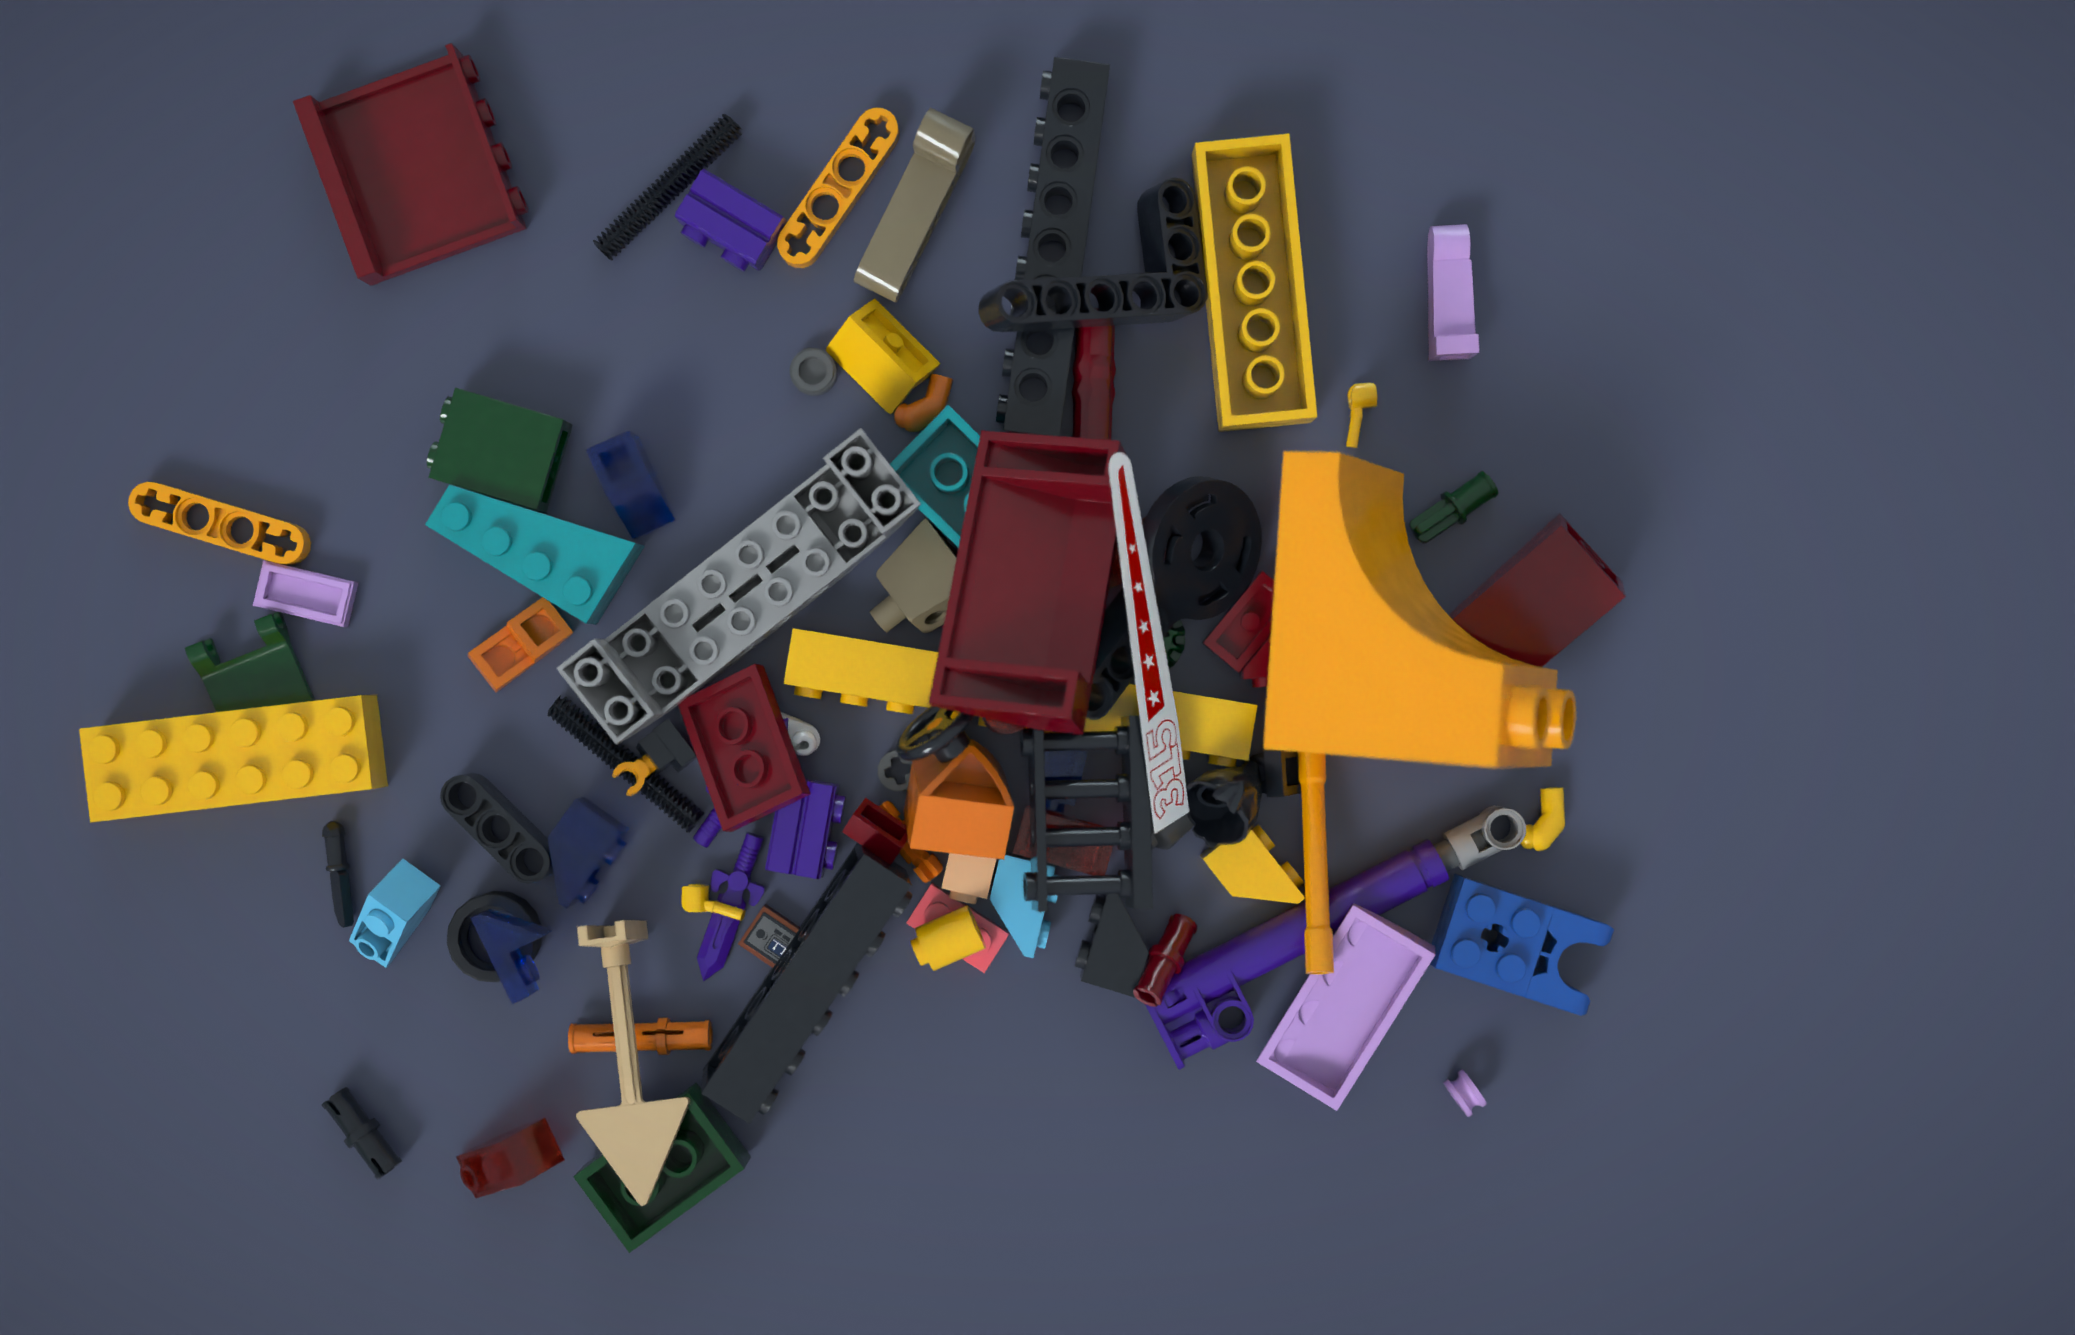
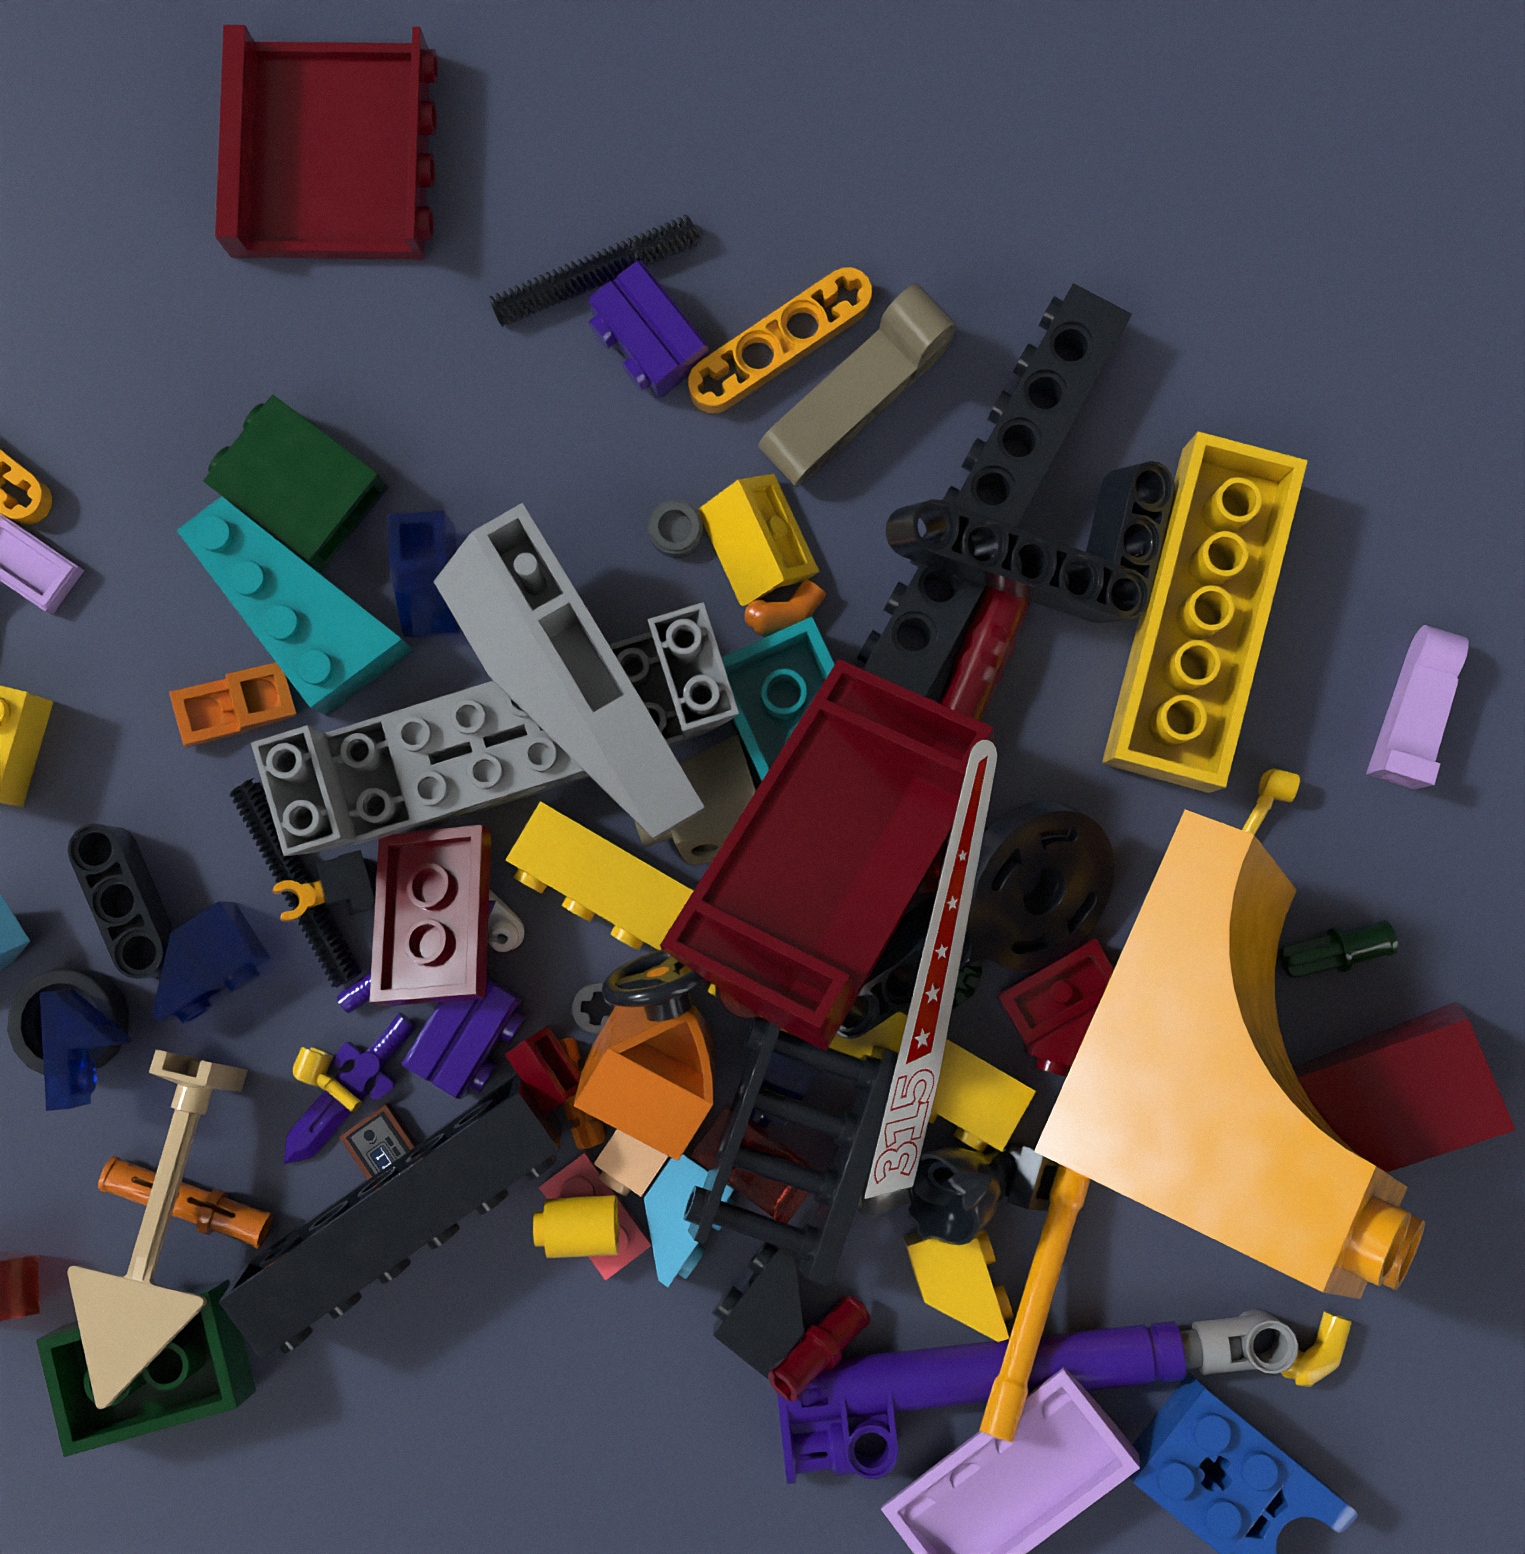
camera: 20 degrees right, 5 degrees down
none -> light grey wedge [434,503,705,840]

